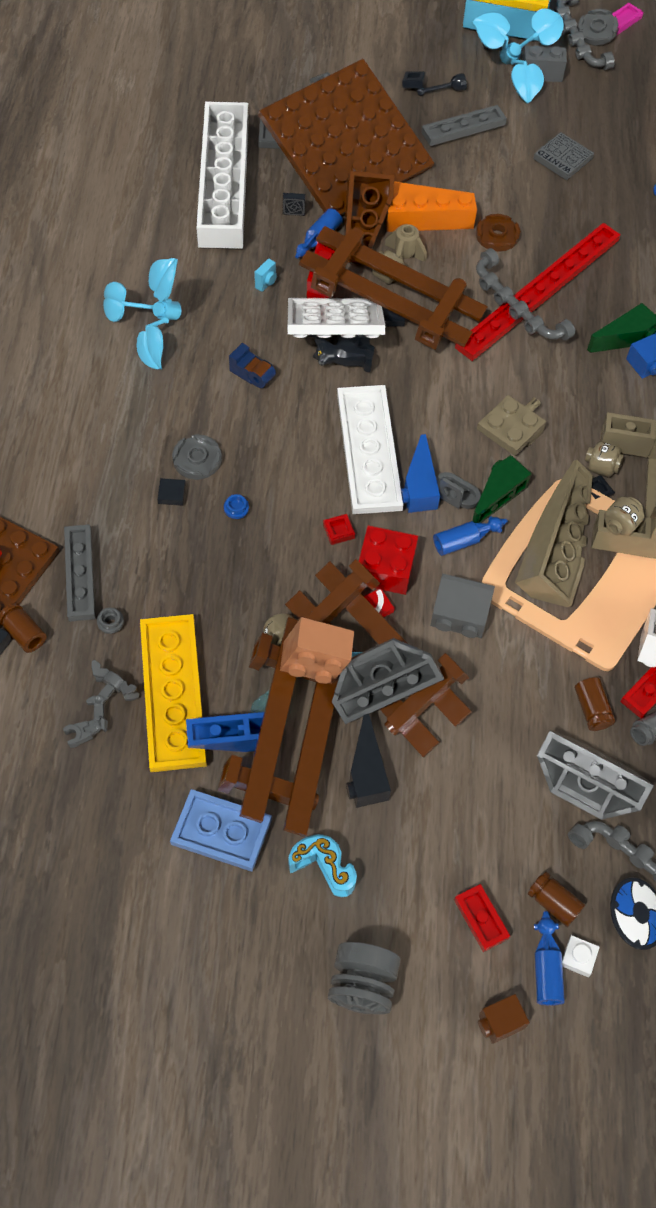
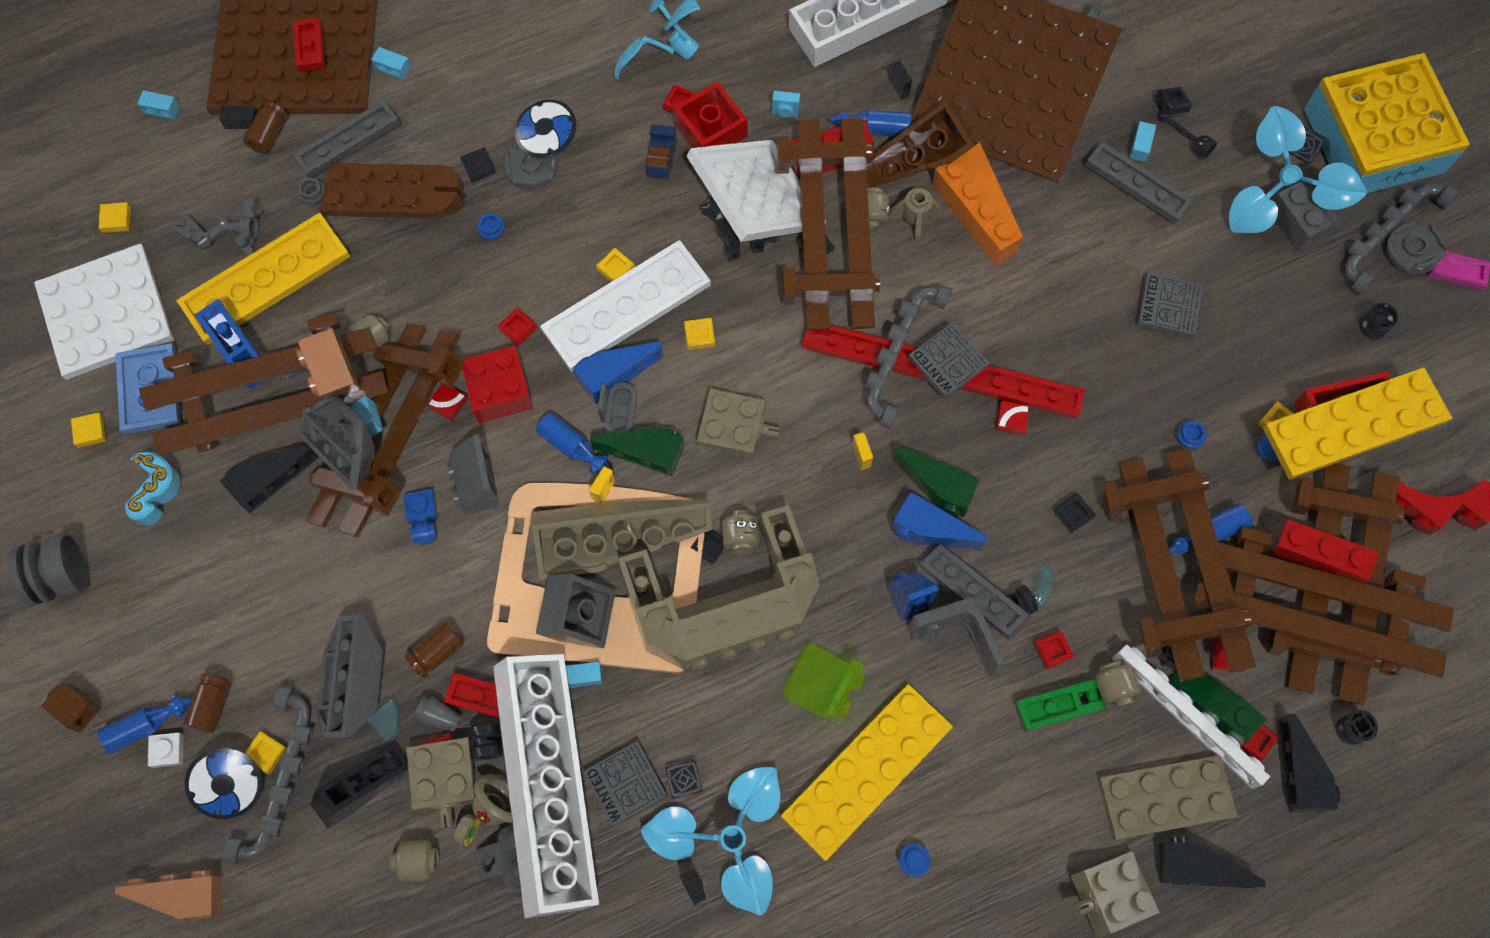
camera: 65 degrees right, 10 degrees up
red plate [454,884,510,952] -> none
reddish brown tile [476,214,520,252] -> none
dark tan head [604,497,644,536] -> none
none -> white plate [34,243,175,380]
none -> yellow tile [71,412,107,448]
none -> yellow tile [99,202,131,233]
none -> yellow tile [245,731,287,775]
none -> reddish brown plate [320,163,466,218]
none -> clear light blue tile [368,699,399,743]
none -> medium azure piece [371,47,411,80]
none -> blue plate [403,489,438,546]
none -> shield [515,99,576,158]
none -> dark grey slope [536,573,616,648]
none -> yellow tile [589,466,616,504]
none -> yellow tile [596,248,635,282]
none -> red tile [662,85,696,114]
none -> red brick [673,81,748,148]
none -> yellow tile [684,318,716,350]
none -> yellow tile [852,433,873,471]
none -> dark grey tile [908,322,990,400]
none -> red tile [996,401,1030,435]
none -> medium azure piece [1129,121,1156,162]
none -> black wheel [1359,303,1399,340]

